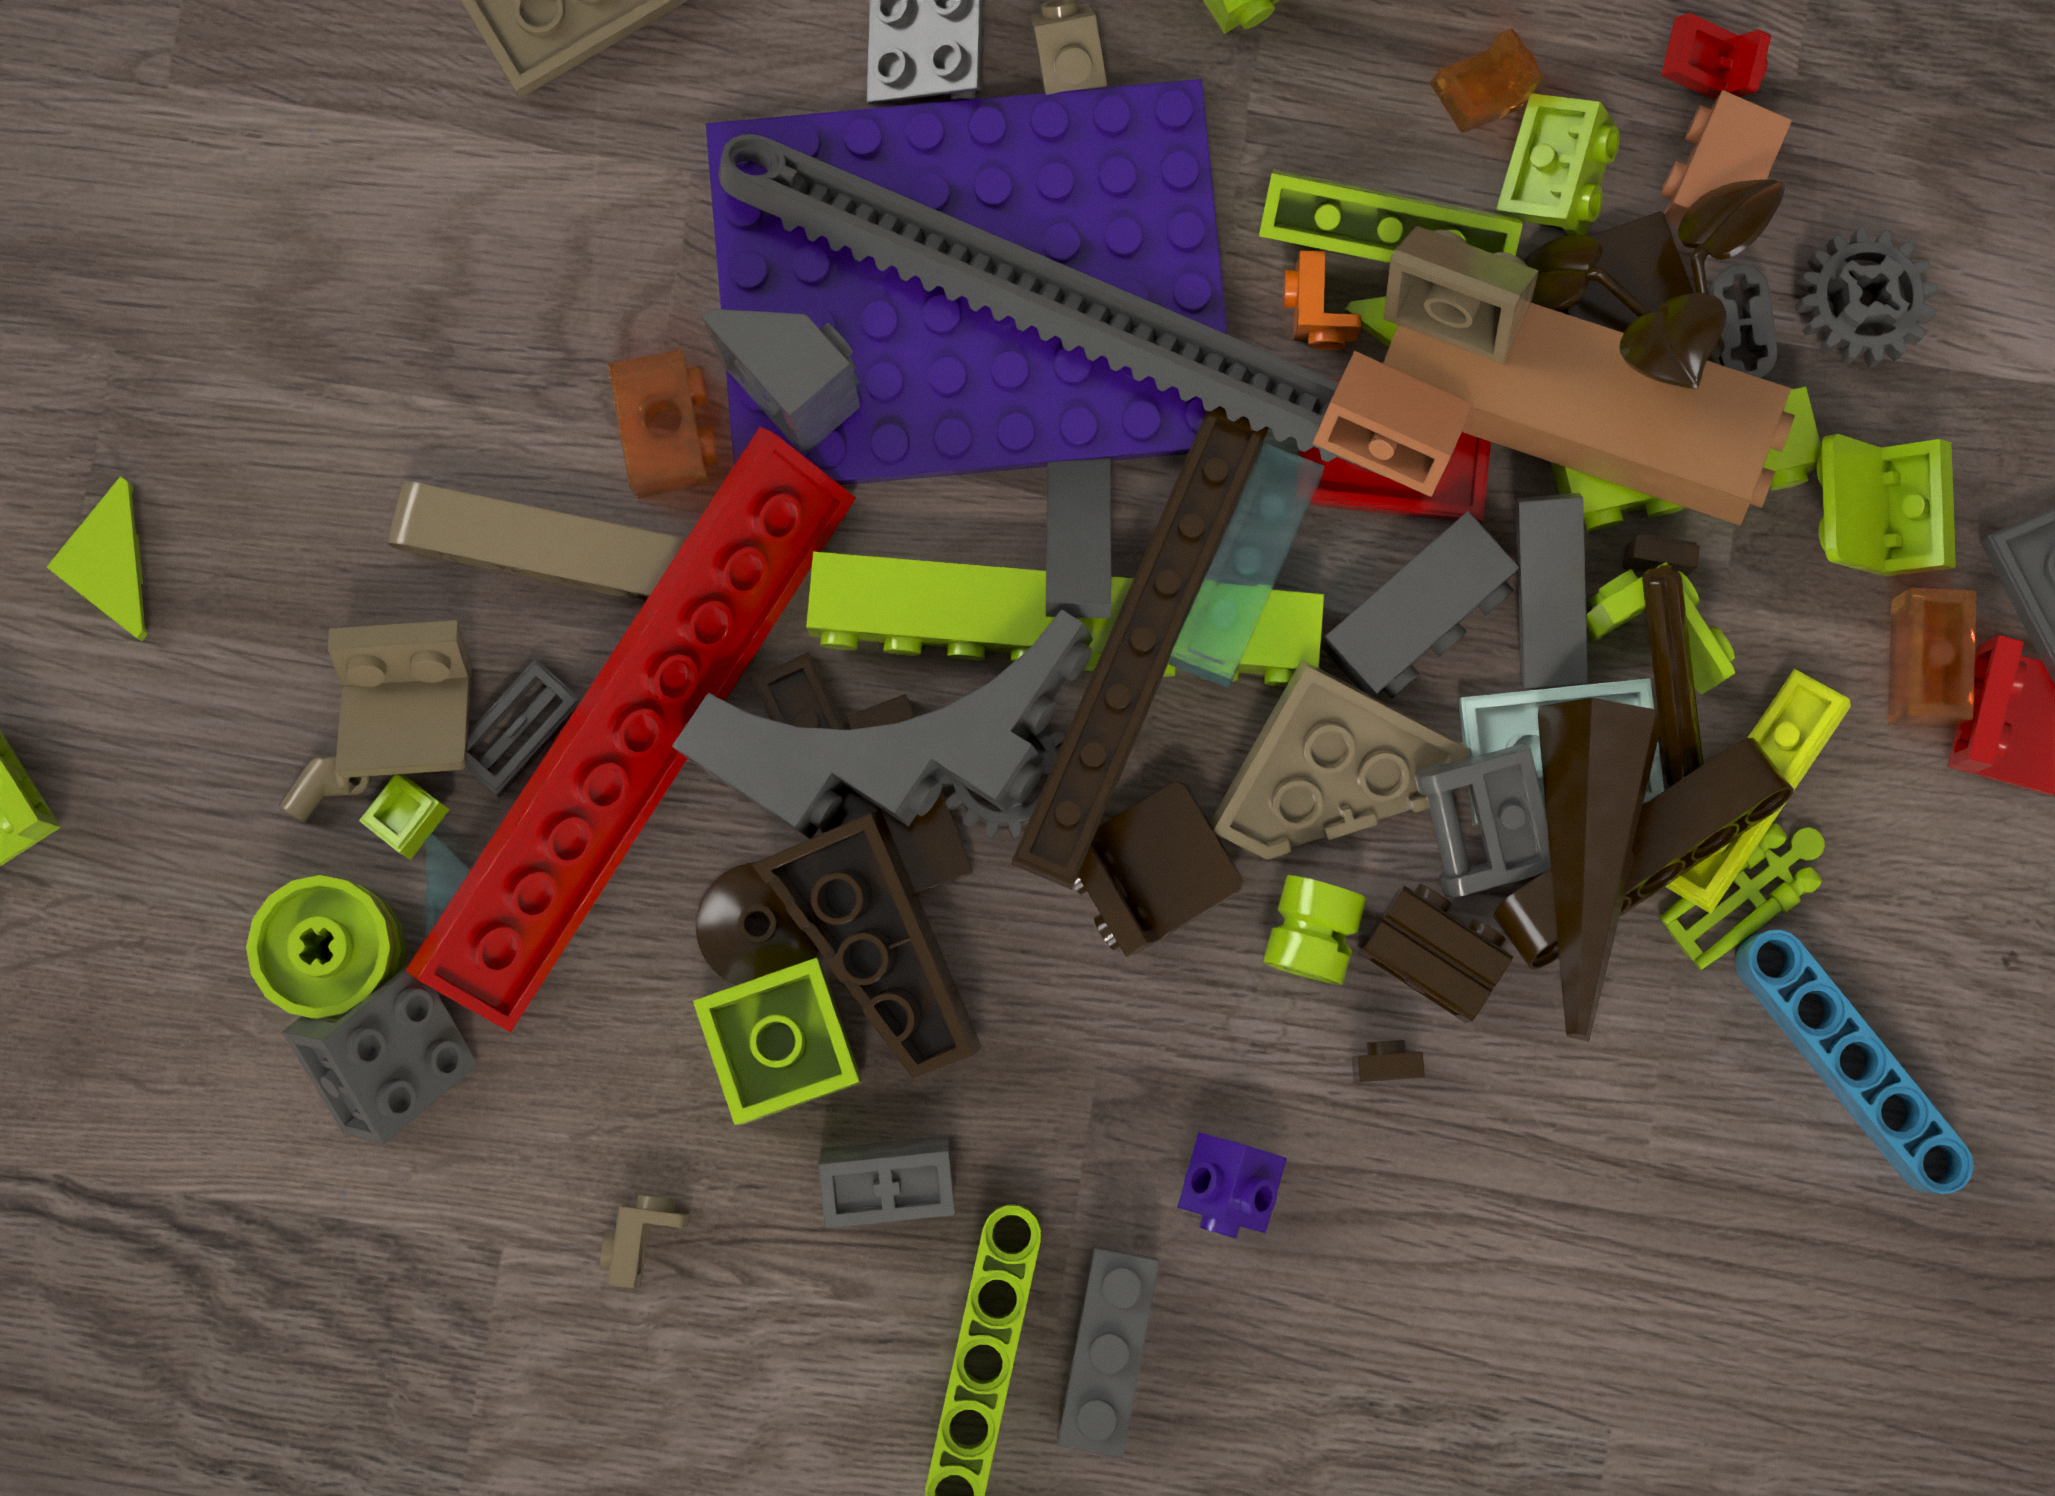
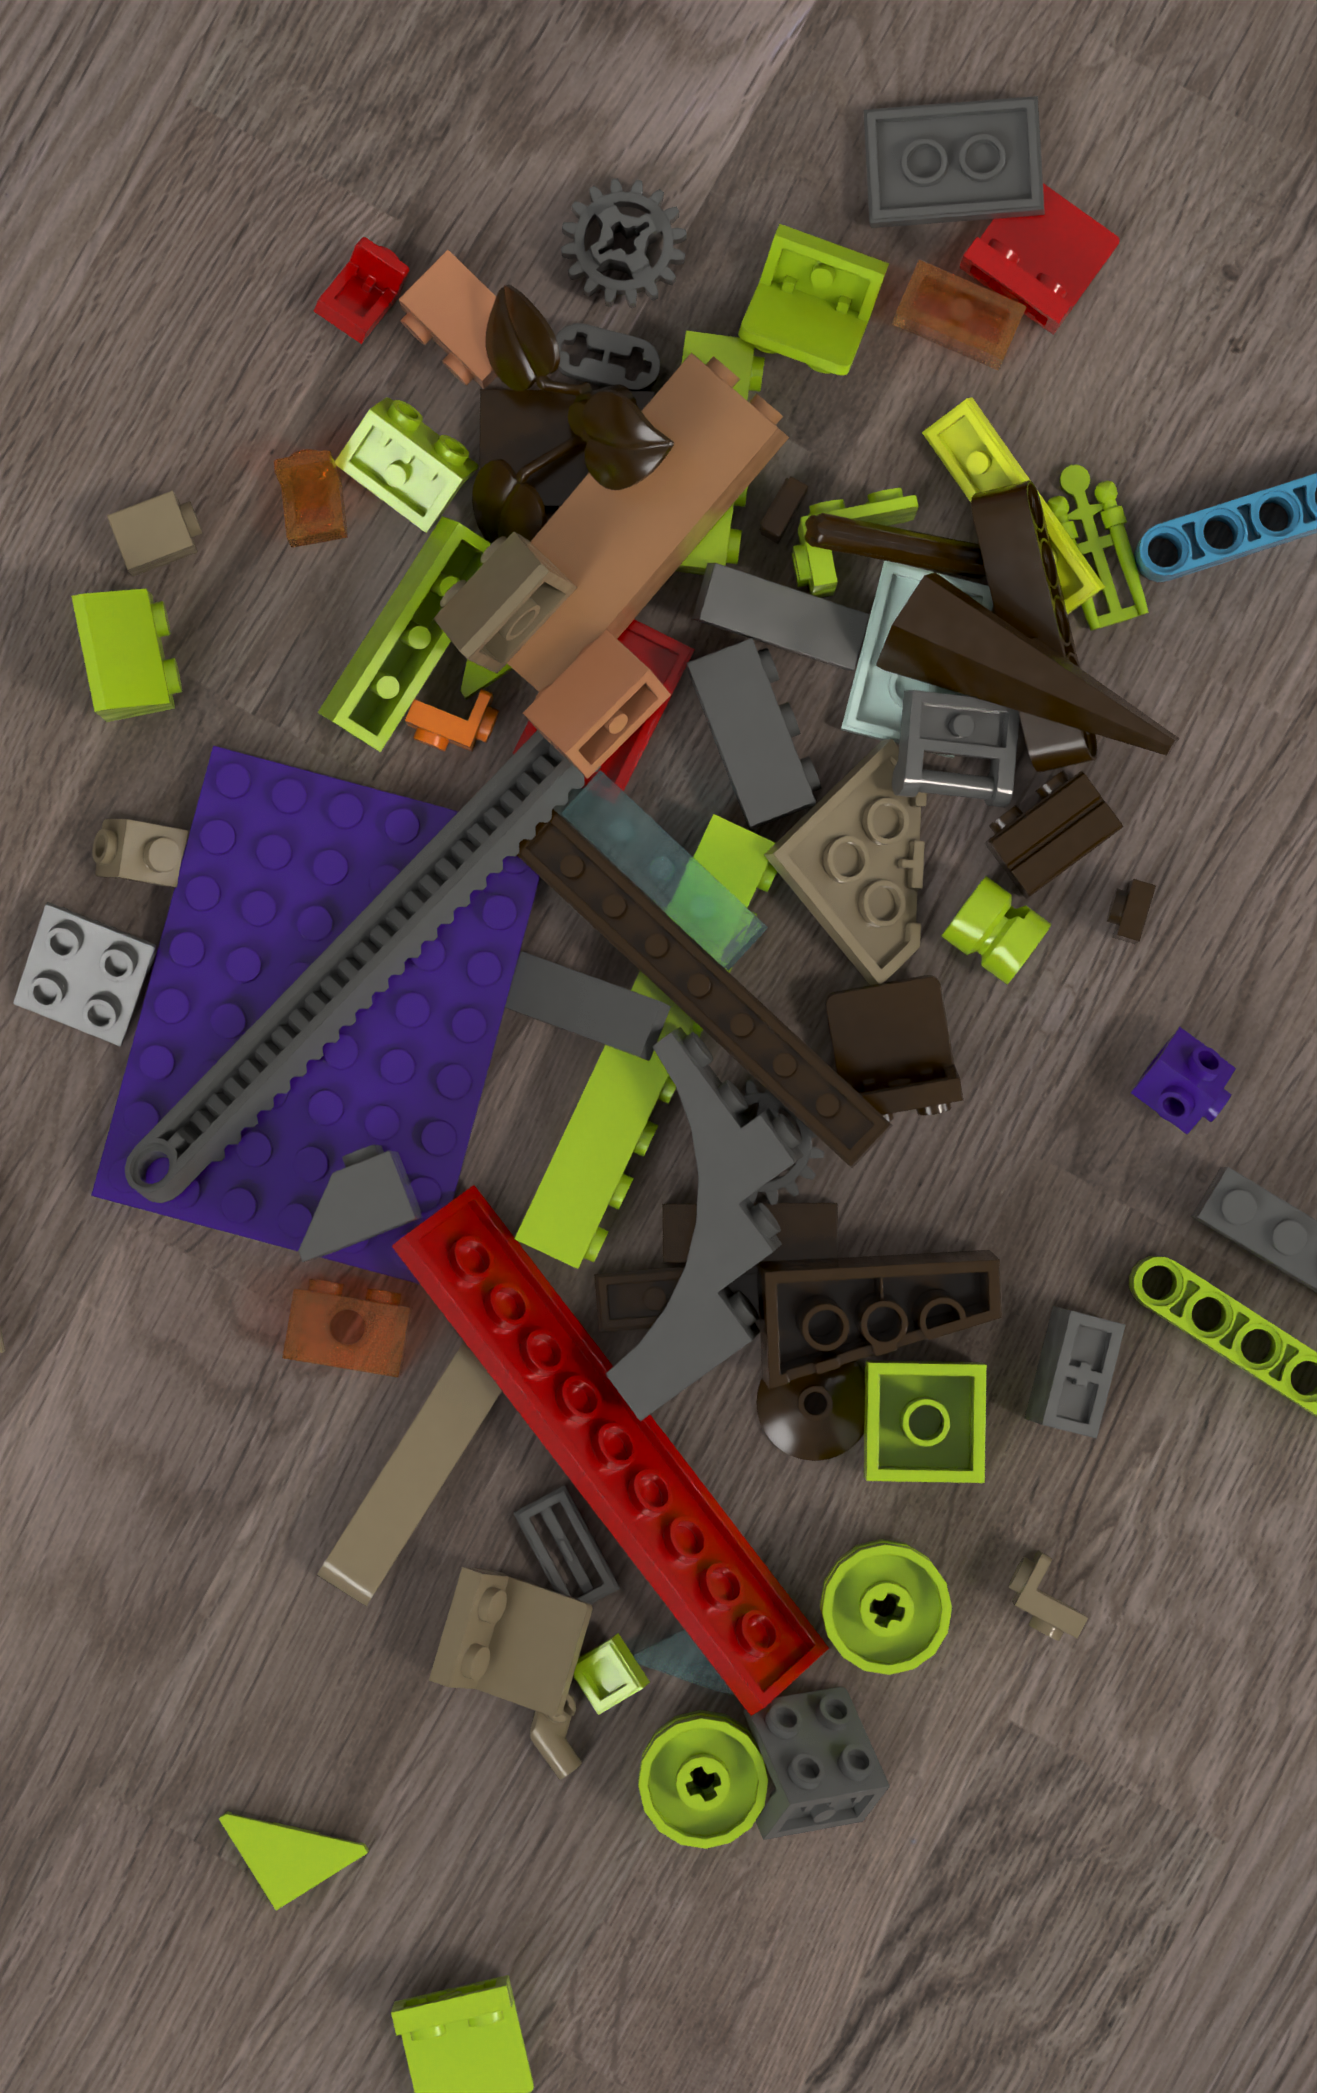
camera: 70 degrees left, 5 degrees up
none -> lime wheel [820,1539,952,1675]

